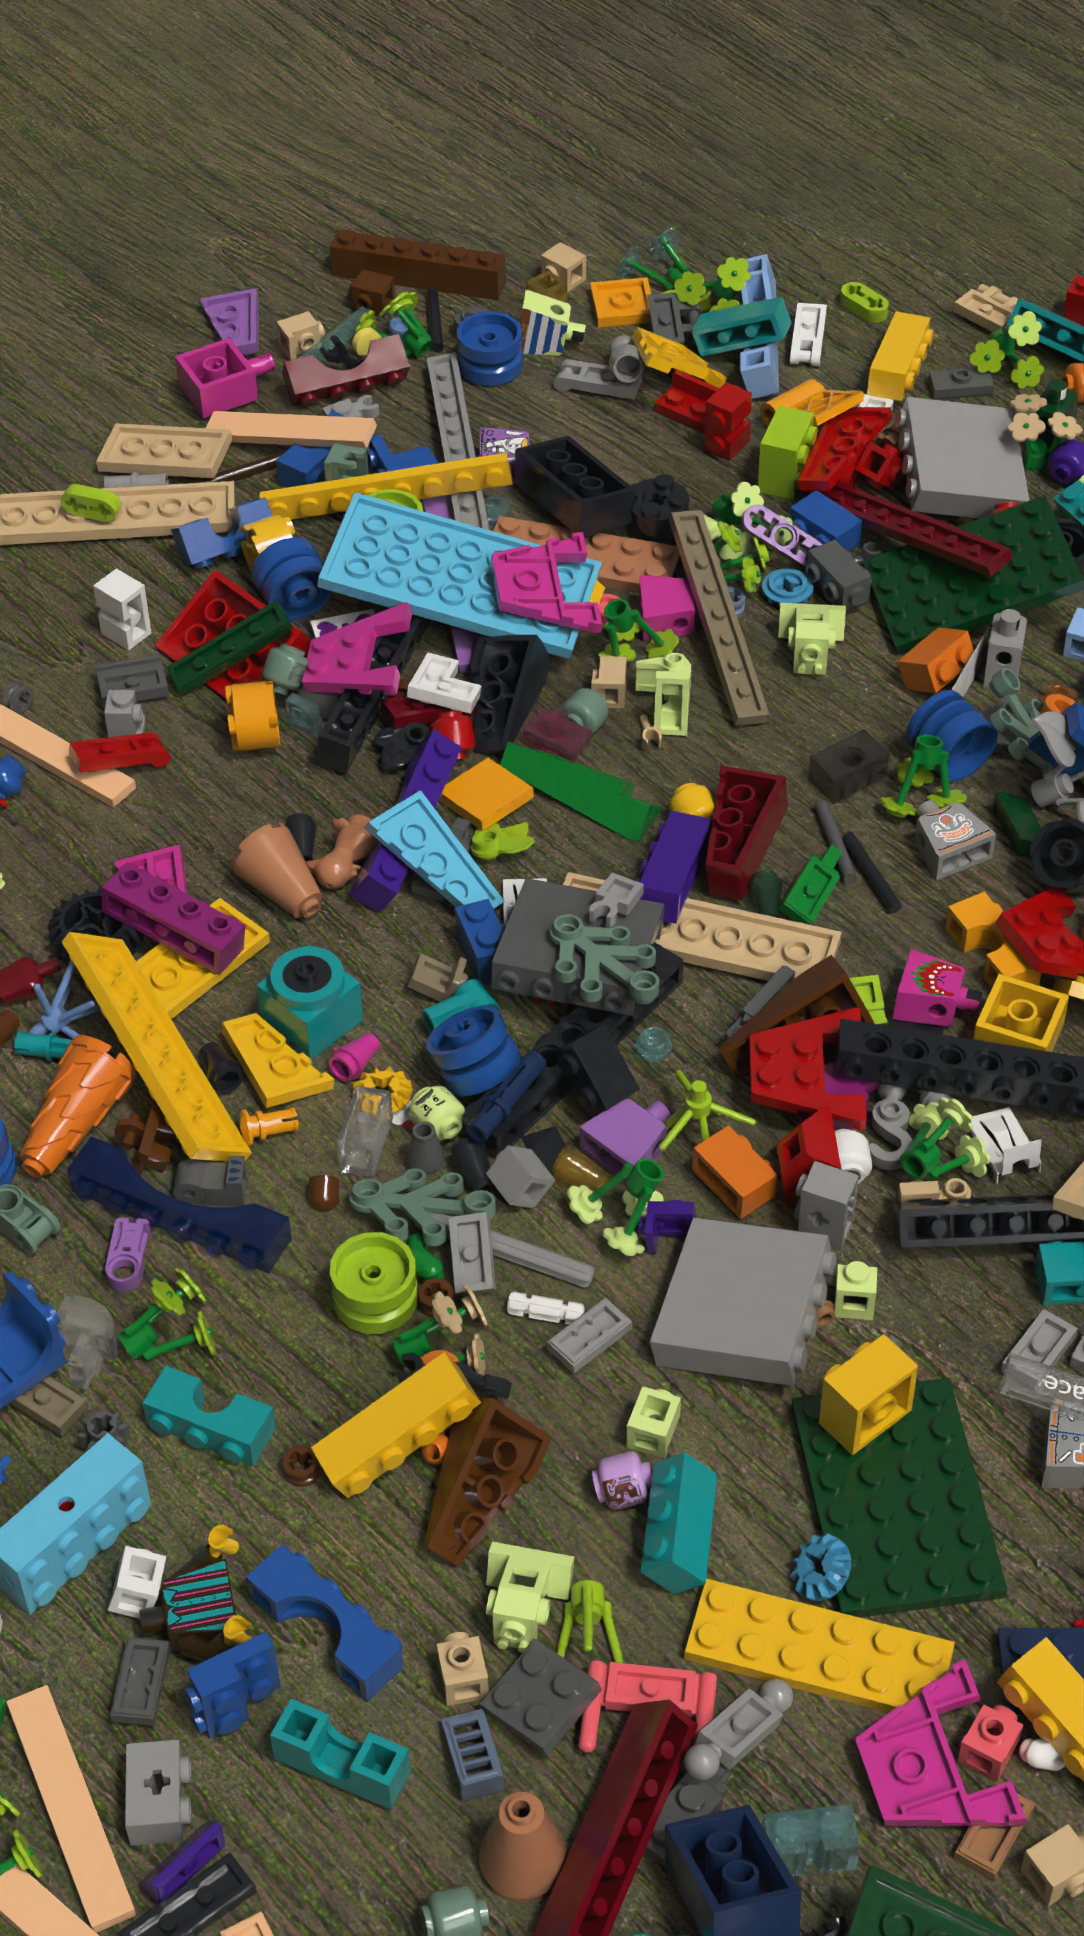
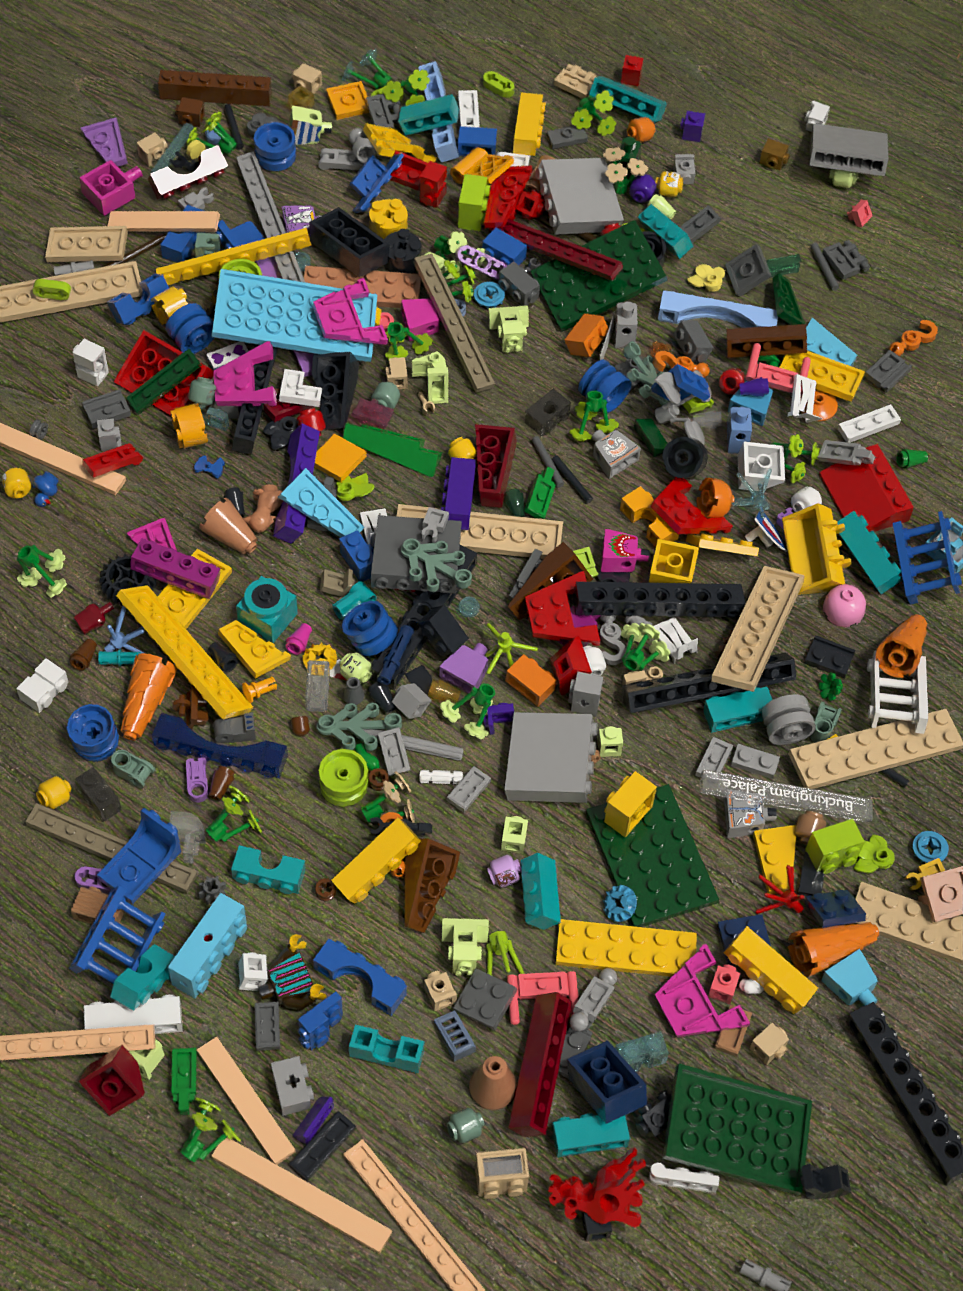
camera: 15 degrees left, 10 degrees up
none -> blue piece [194,455,225,478]
none -> reddish brown cone [208,766,235,801]
none -> blue bracket [349,153,404,214]
none -> yellow brick [369,199,408,239]
none -> blue brick [458,126,497,156]

